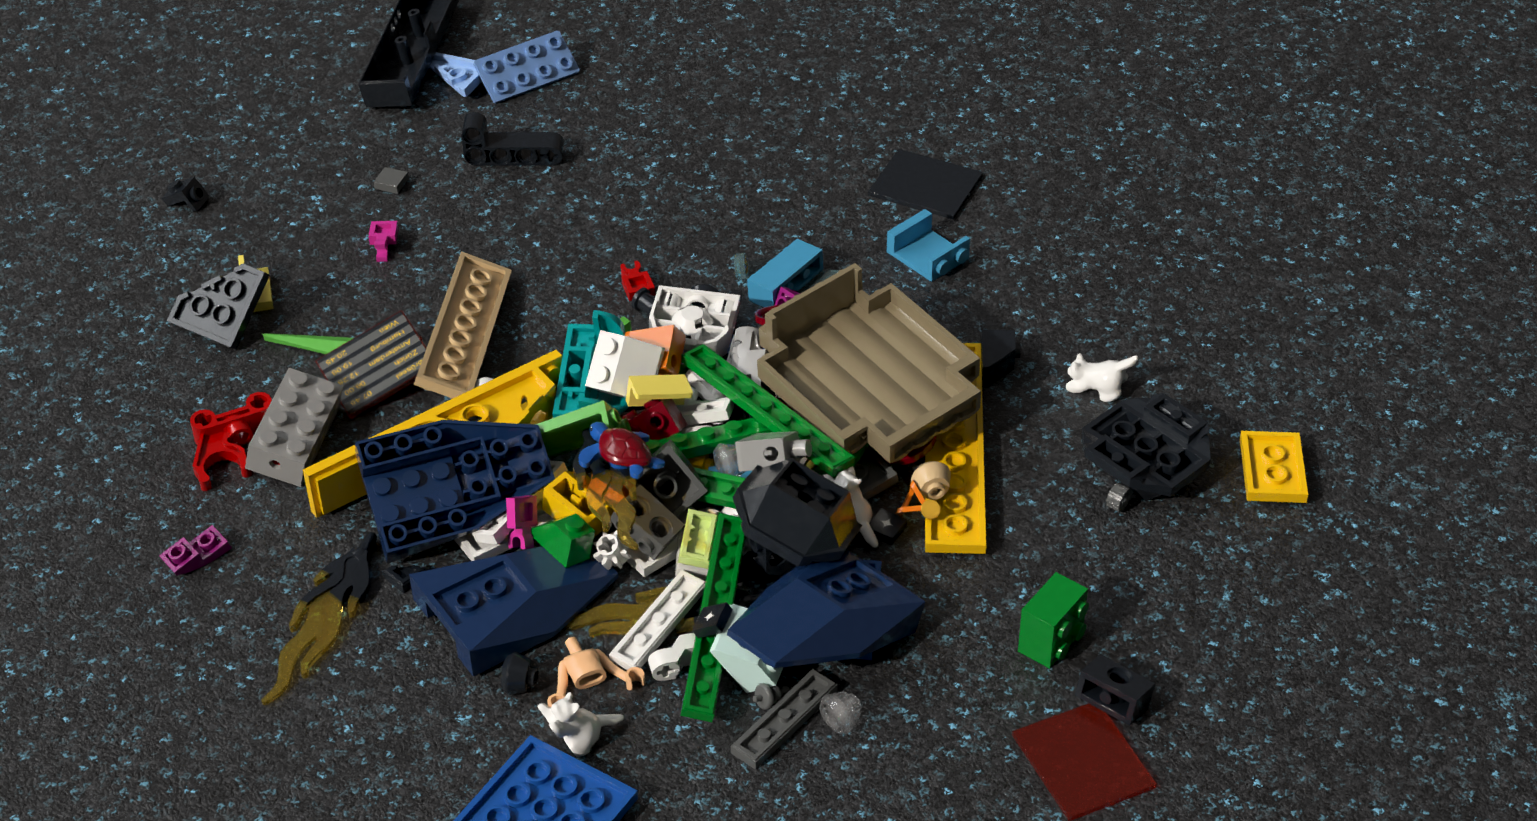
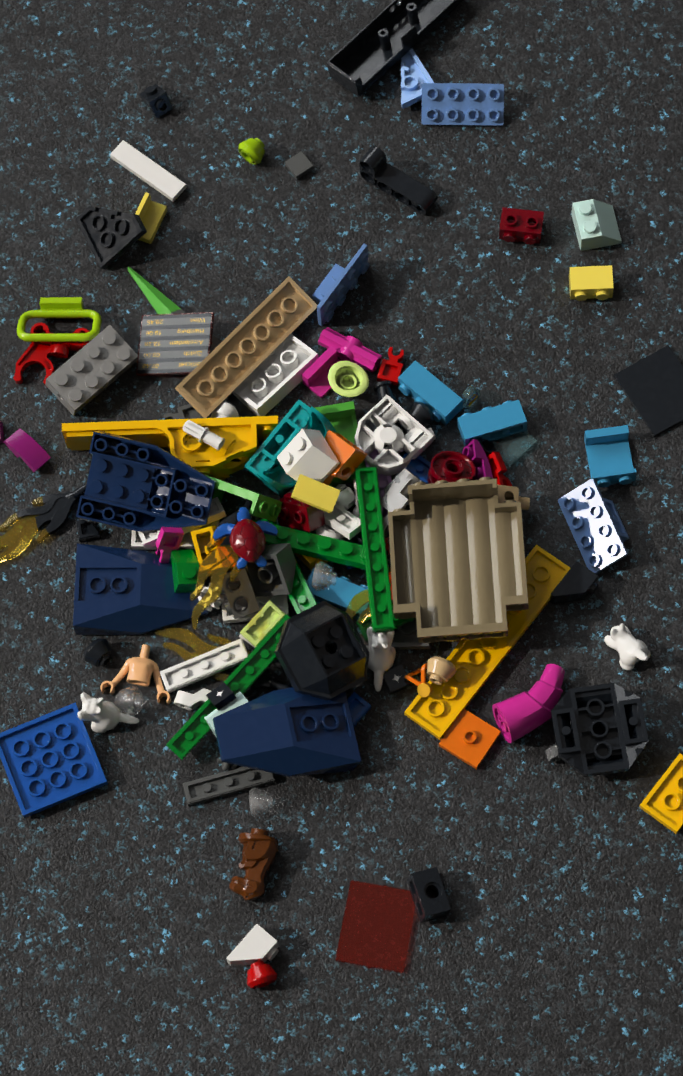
camera: 40 degrees right, 25 degrees up
dark pink plate [369,221,398,262] -> none
light grey torso [735,431,812,472] -> none
green brick [1018,572,1089,669] -> none
none -> magenta slope [4,428,51,472]
none -> lime bar [17,297,102,342]
none -> white tile [110,140,187,202]
none -> clear cone [115,685,143,716]
none -> white axle [182,420,225,451]
none -> reddish brown animal [229,828,278,901]
none -> white slope [232,334,319,416]
none -> lime cone [238,138,265,164]
none -> dark pink panel [302,346,341,398]
none -> medium blue bracket [312,243,369,326]
none -> dark pink piece [318,327,382,373]
none -> yellowish green hat [328,361,369,397]
none -> dark azure brick [398,360,463,426]
none -> orange plate [439,709,501,770]
none -> dark pink piece [492,664,565,743]
none -> dark red brick [499,207,544,244]
none -> medium blue bracket [558,479,629,574]
none -> light yellow brick [569,265,614,301]
none -> light aqua slope [571,199,622,251]

